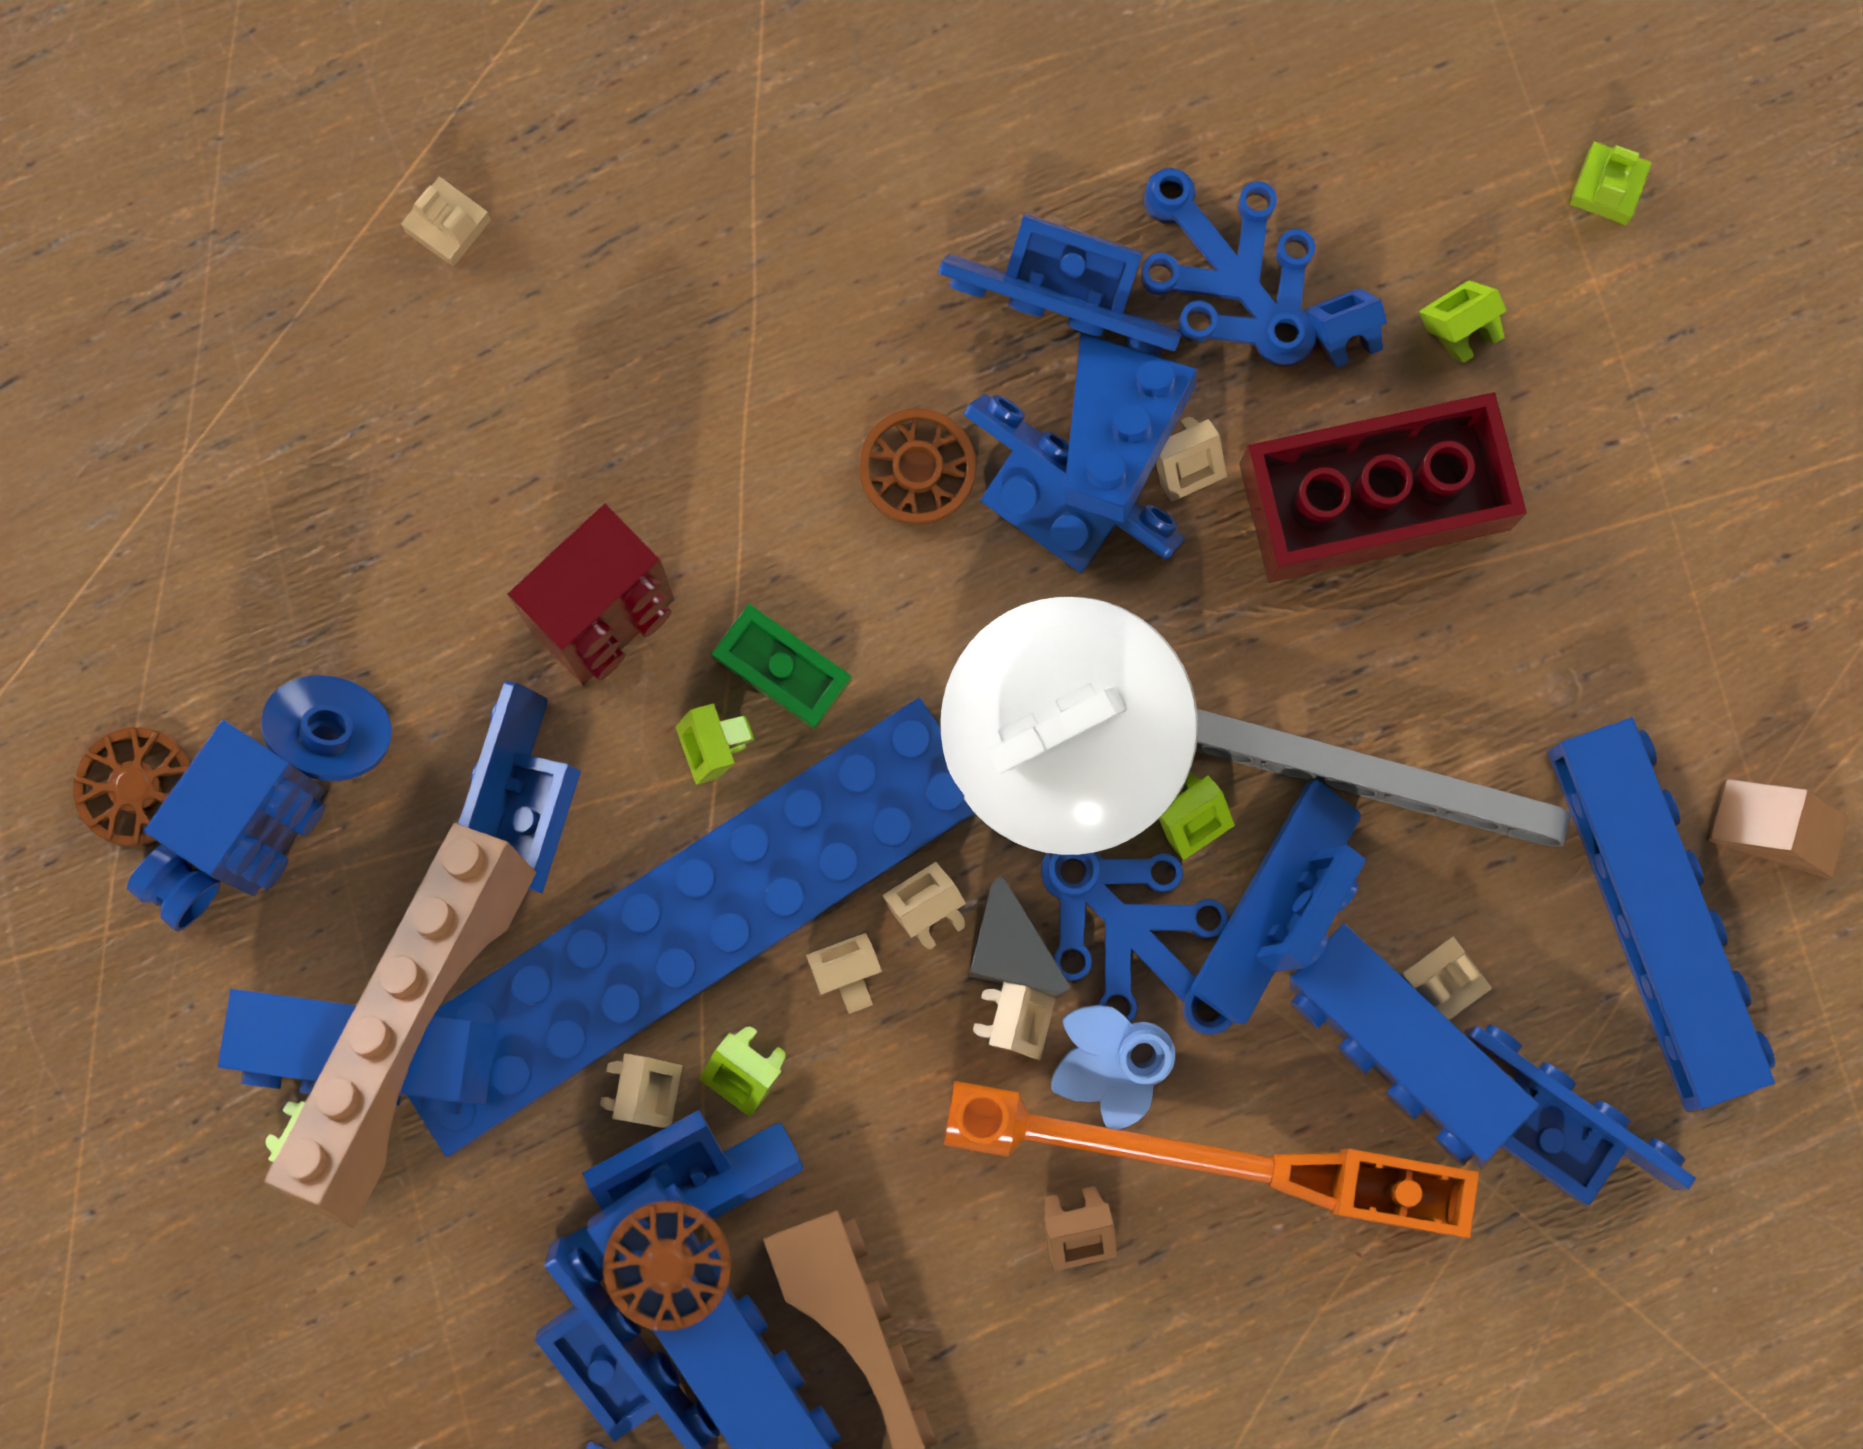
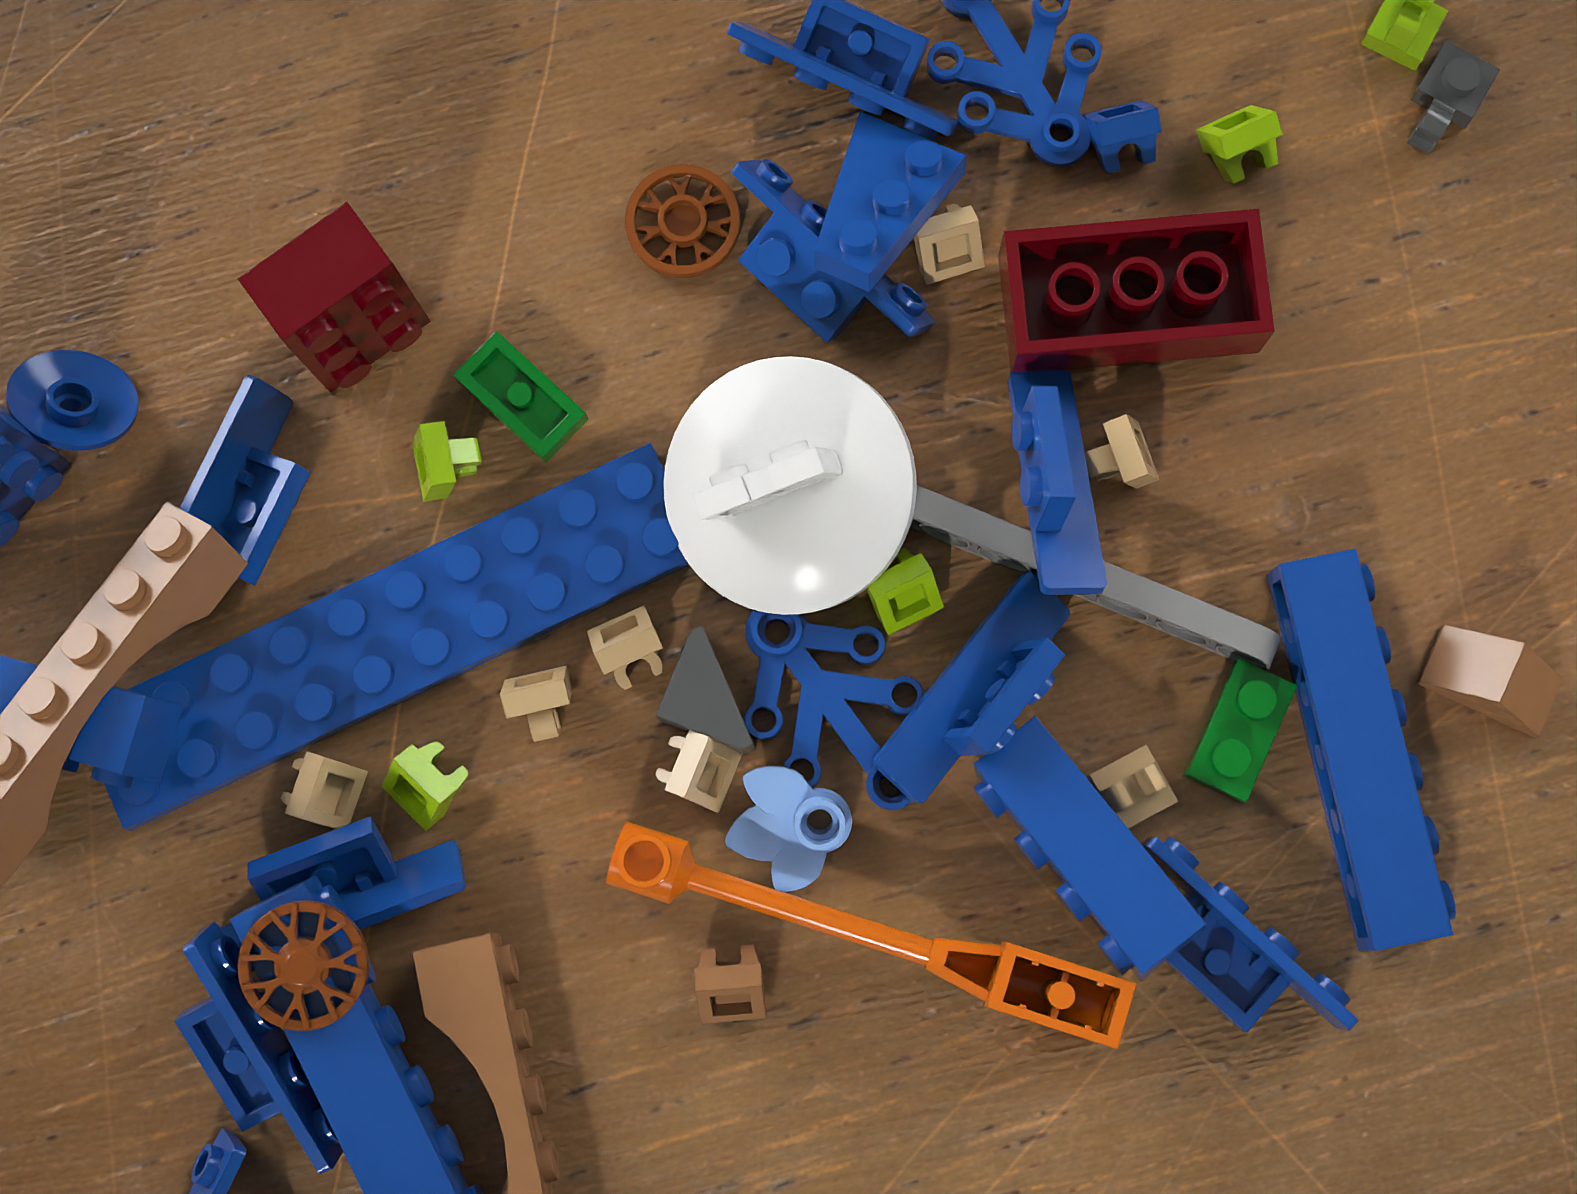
camera: 20 degrees right, 0 degrees up
none -> blue bracket [1007,370,1107,595]
none -> tan tile [1085,414,1160,489]
none -> green plate [1183,658,1298,804]
none -> dark grey plate [1407,41,1500,155]

